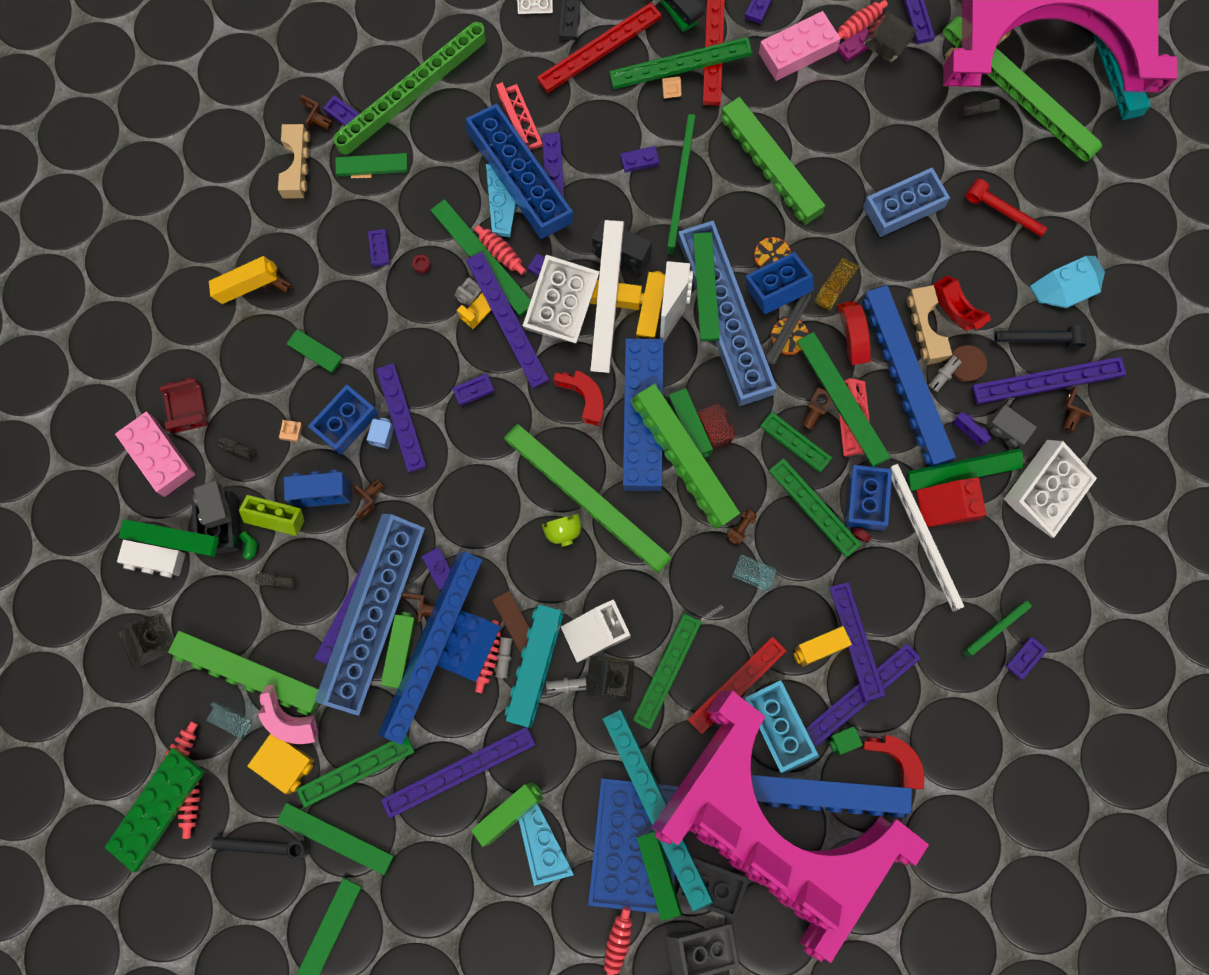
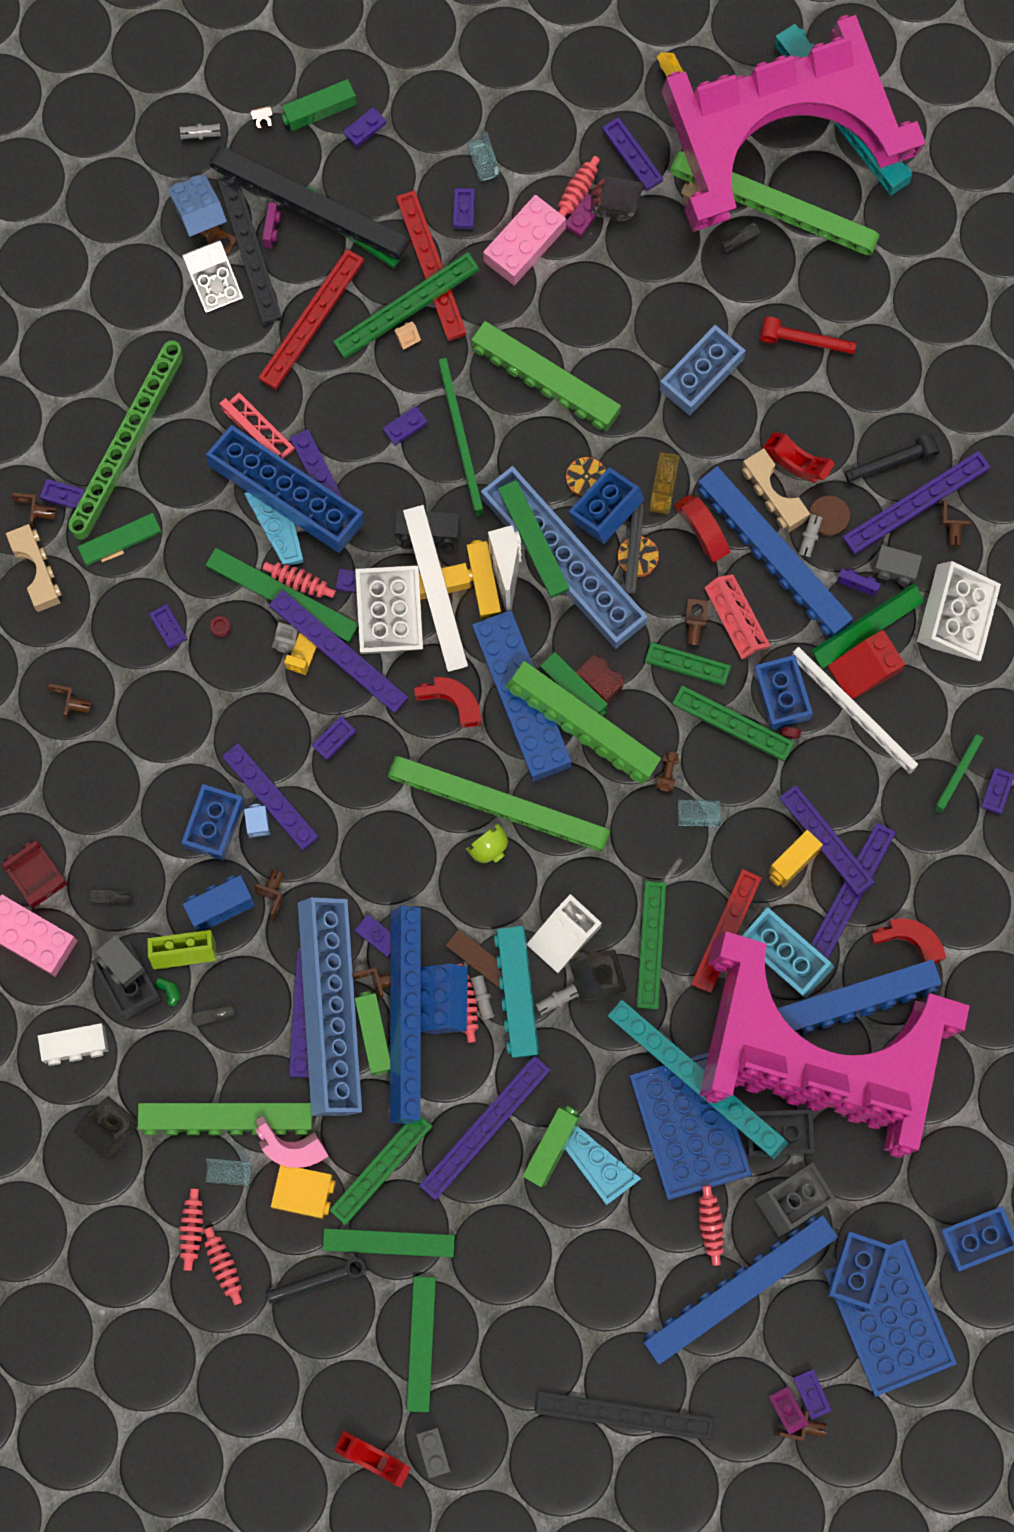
camera: 25 degrees left, 0 degrees up
green plate [105,747,205,873] -> none
green tile [119,519,219,557] -> none
yellow brick [209,256,277,304] -> none
light nougat tile [279,420,303,442] -> none
green tile [286,329,343,374] -> none
green tile [637,832,683,921] -> none
green tile [797,332,890,468] -> none
green brick [828,726,863,755] -> none
medium azure wedge [1030,256,1105,308] -> none

